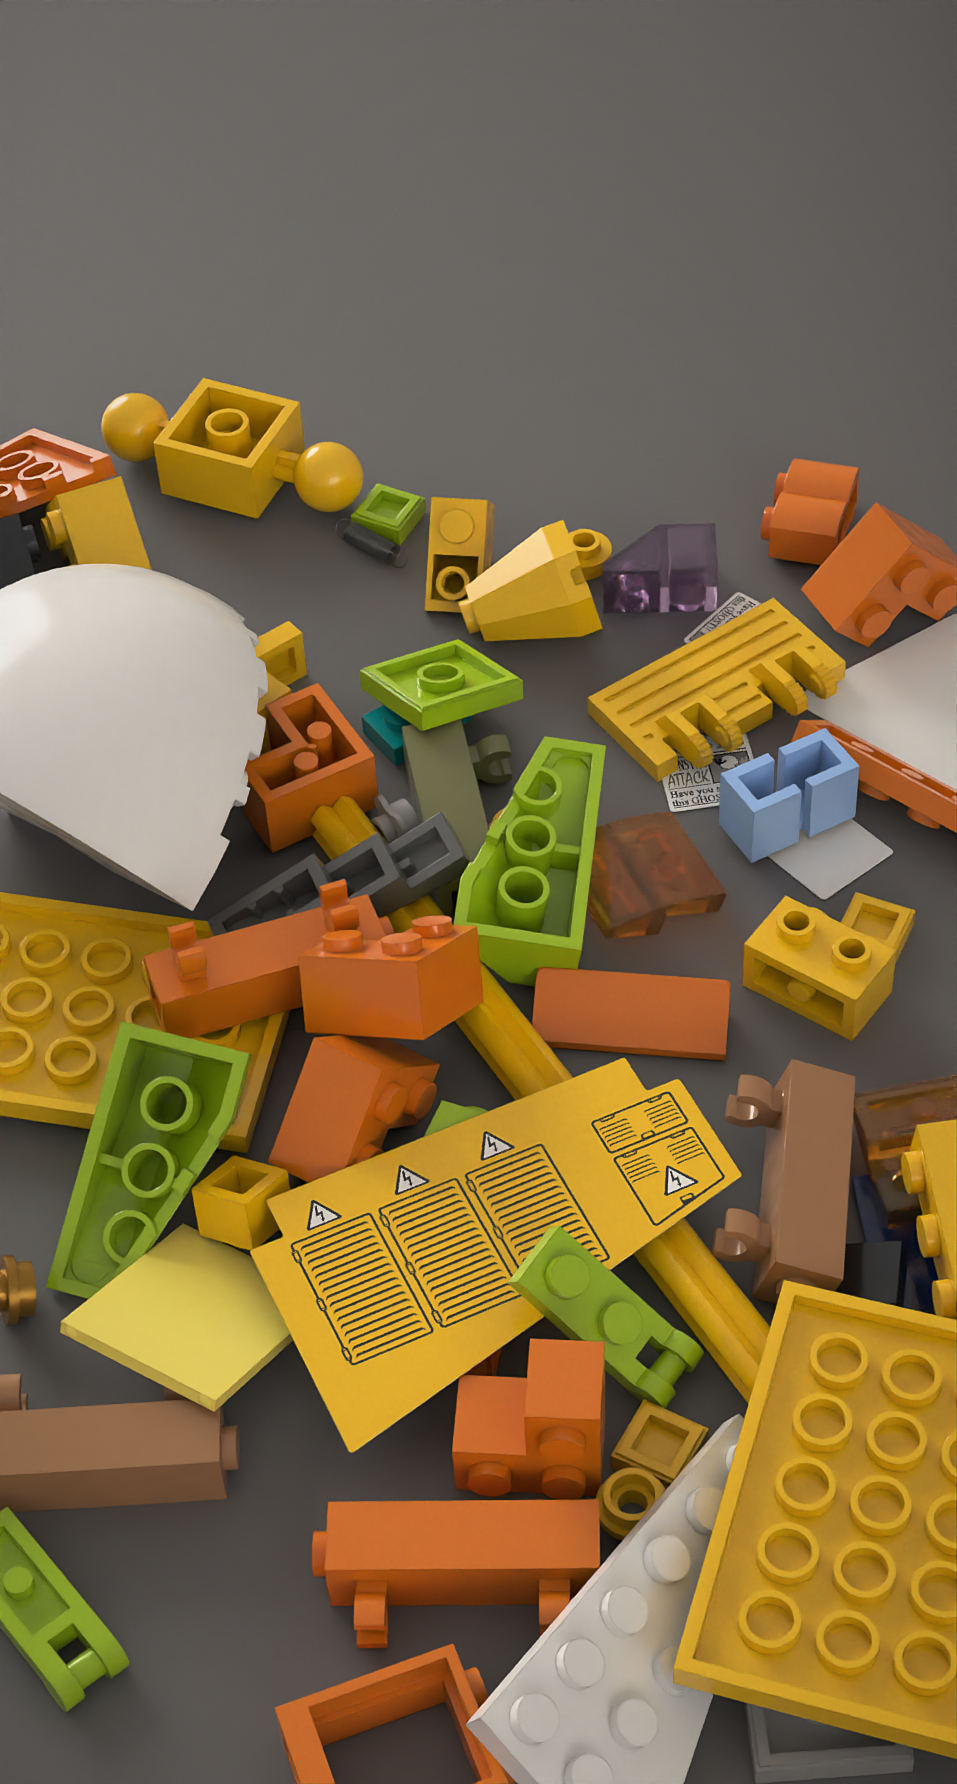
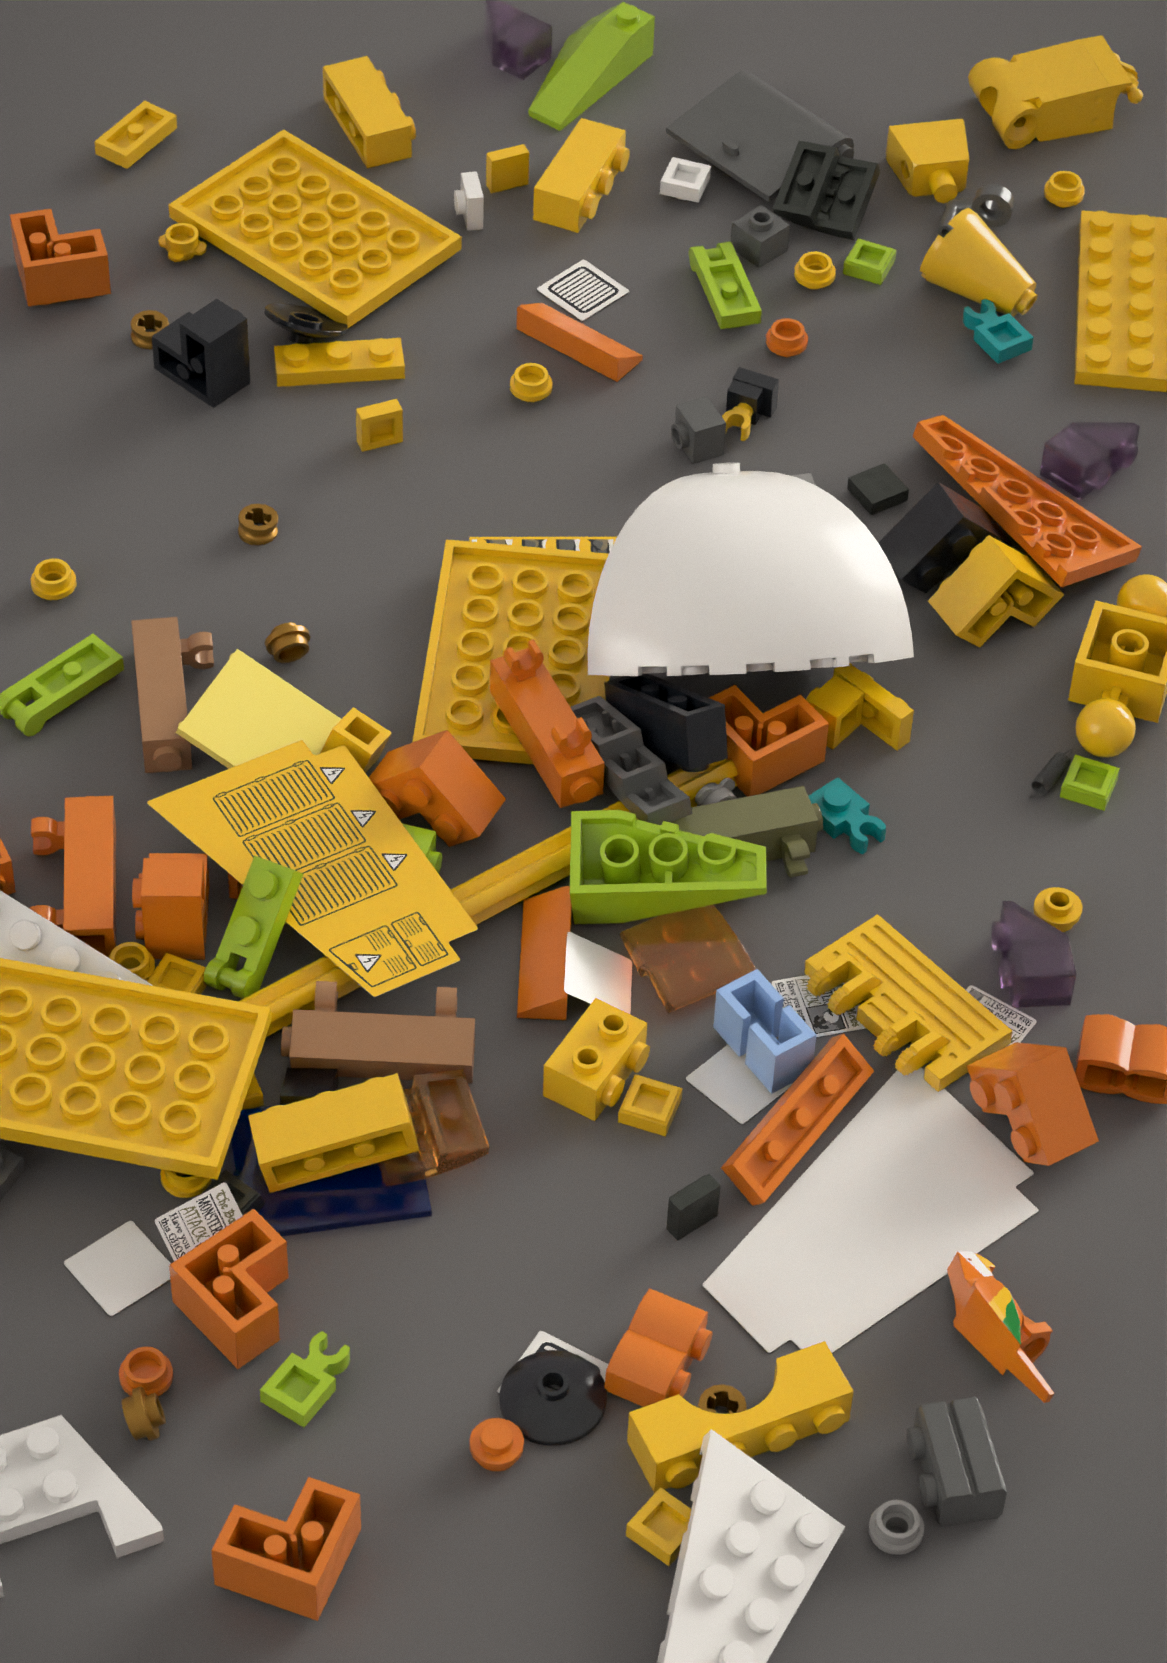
camera: 80 degrees right, 0 degrees up
lime wedge [46,1021,252,1299] -> none
orange brick [298,915,484,1040] -> none
lime plate [360,639,523,731] -> none
yellow slope [425,497,495,613] -> none
yellow cone [458,520,603,641] -> none
none -> white sticker [564,932,632,1014]
none -> black brick [604,673,728,772]

